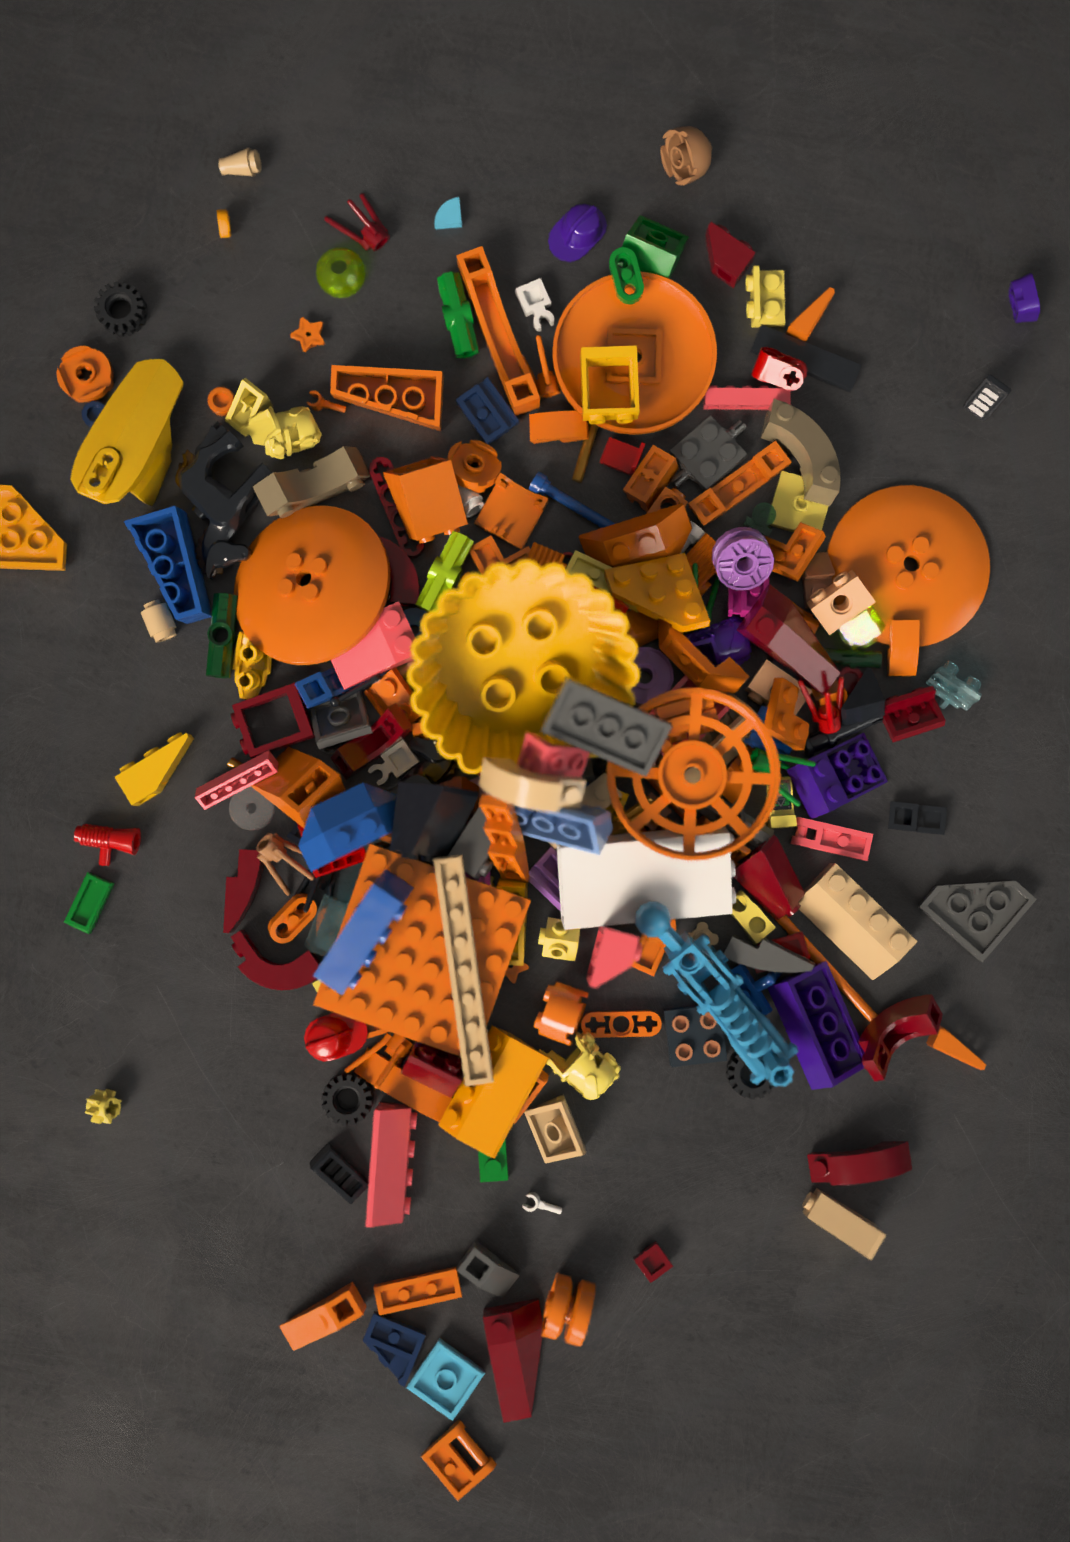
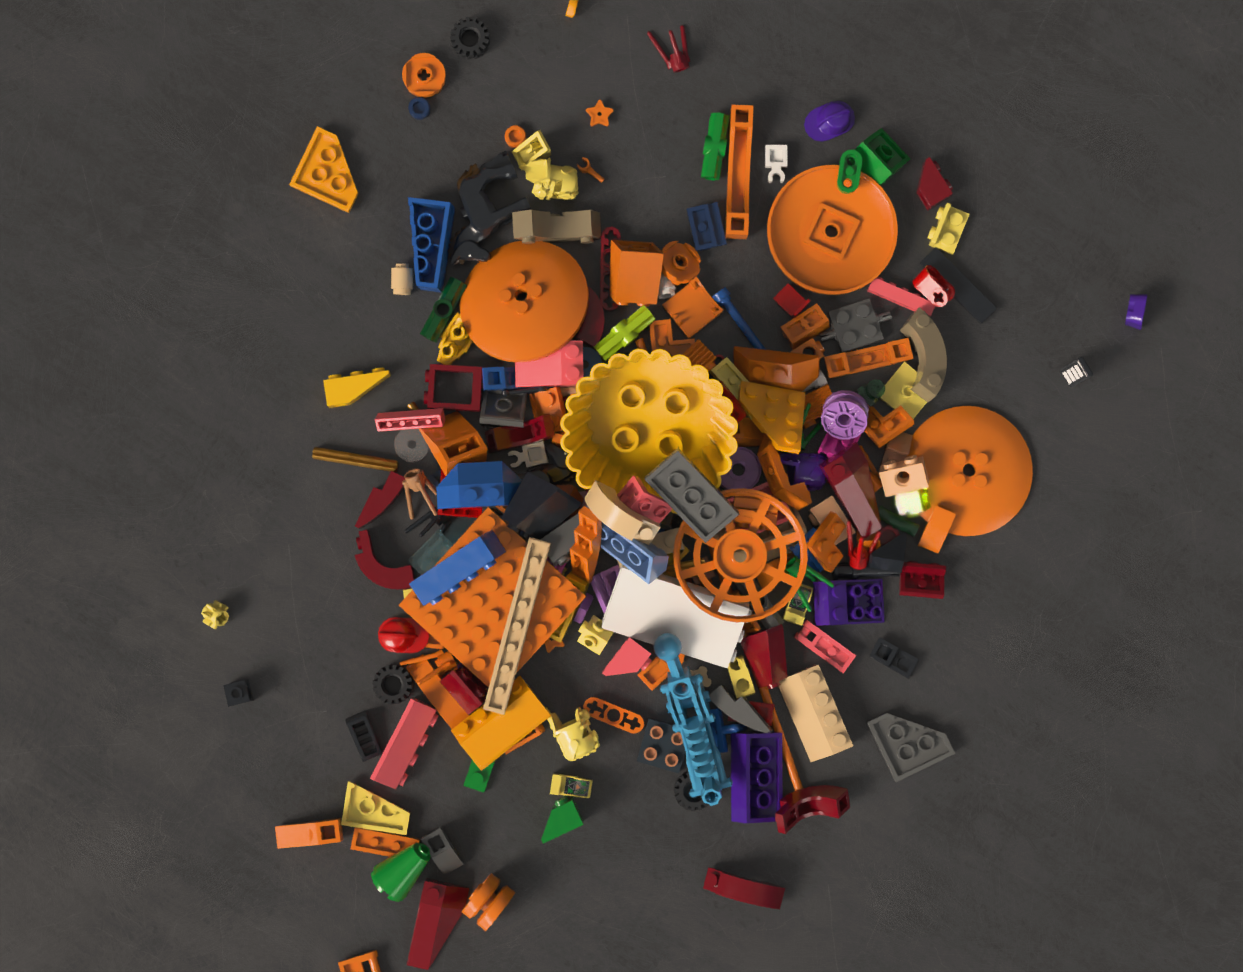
camera: 20 degrees right, 0 degrees up
green tile [63,872,115,934] -> none
yellow piece [70,359,184,506] -> none
red piece [74,824,141,866] -> none
orange plate [268,893,317,944] -> none
clear neon green piece [316,247,366,298] -> none
orange wedge [330,365,444,431] -> none
dark blue wing [363,1311,426,1387] -> none
medium azure plate [406,1338,485,1421] -> none
medium azure tile [435,197,462,229] -> none
orange plant [522,335,560,398] -> none
white hand [523,1192,562,1214] -> none
tan slope [524,1094,586,1163] -> none
orange slope [529,411,589,444] -> none
orange brick [534,981,589,1046] -> none
pearl gold bar [572,422,599,483] -> none
yellow window [580,346,639,425] -> none
dark red plate [633,1241,673,1283] -> none
medium nougat cylinder [661,126,712,185] -> none
orange slope [786,287,835,342] -> none
tan slope [802,1188,886,1260] -> none
clear light blue hips [926,661,982,711] -> none
orange slope [926,1026,986,1070] -> none
none -> black brick [223,679,254,707]
none -> pearl gold axle [312,447,398,472]
none -> light yellow wing [341,781,411,835]
none -> green cone [371,843,431,902]
none -> green slope [541,796,584,844]
none -> leg [550,773,593,798]
none -> medium lavender tile [573,593,594,624]

